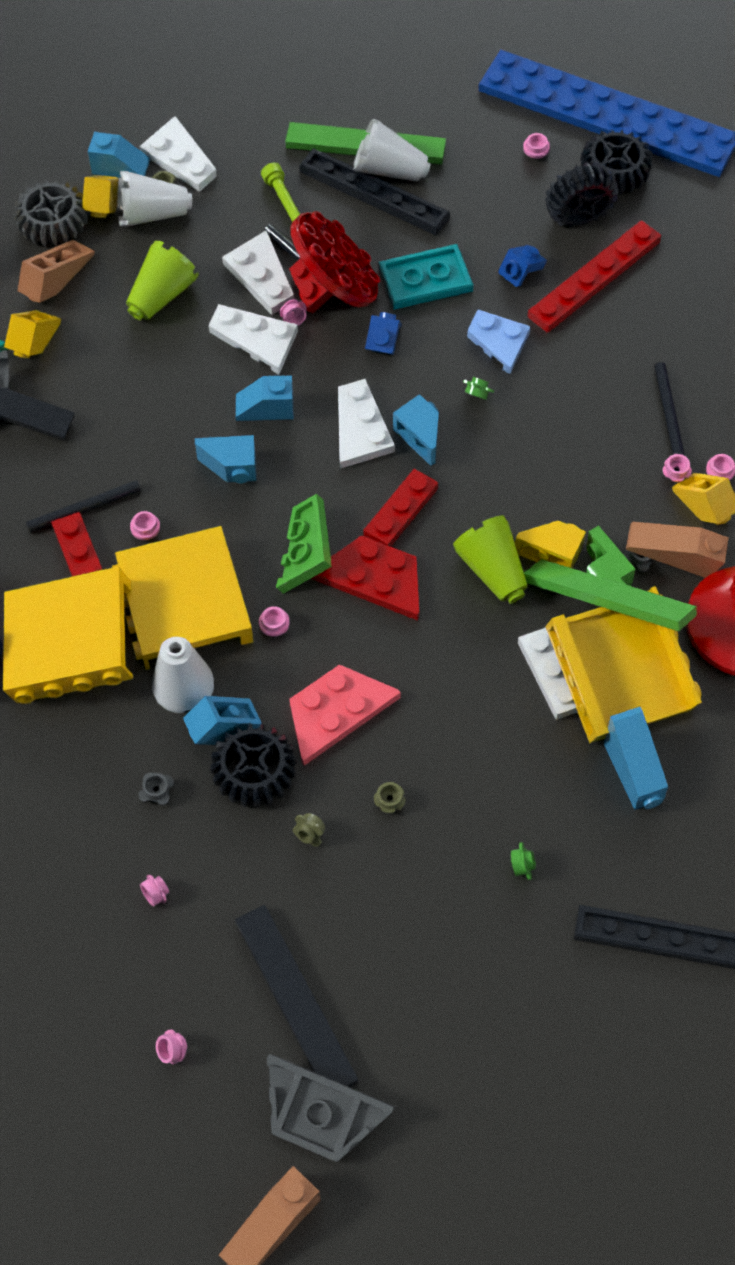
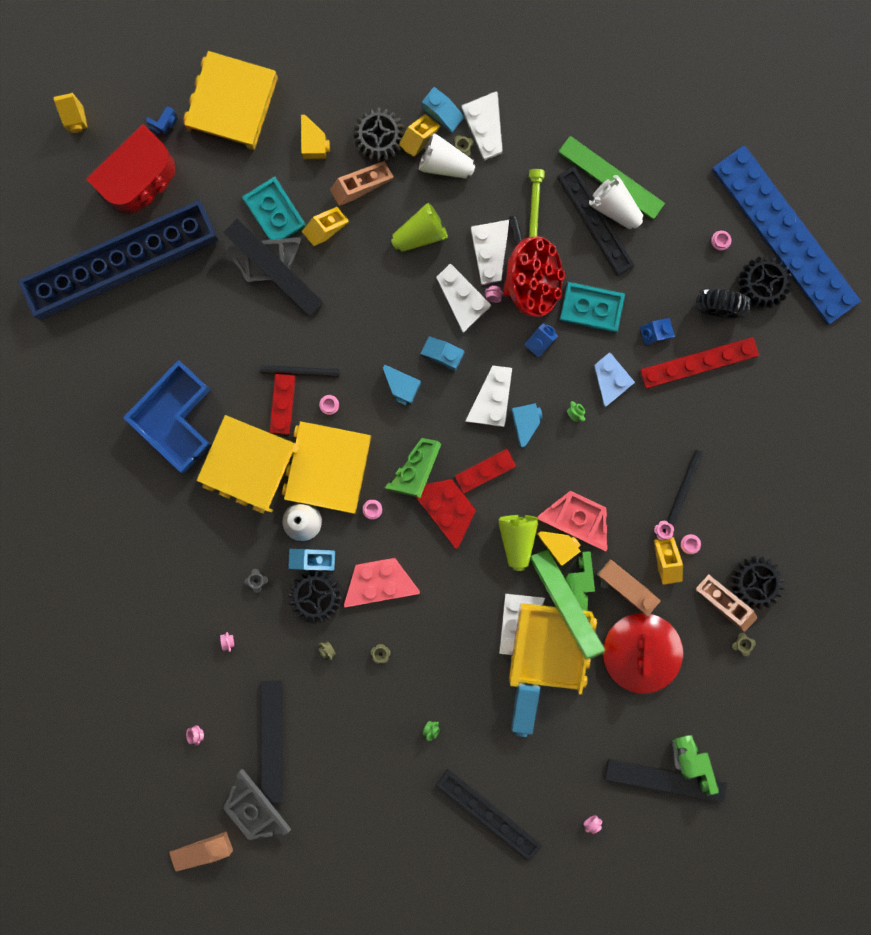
camera: 25 degrees right, 25 degrees up
none -> coral wing [537,491,608,552]

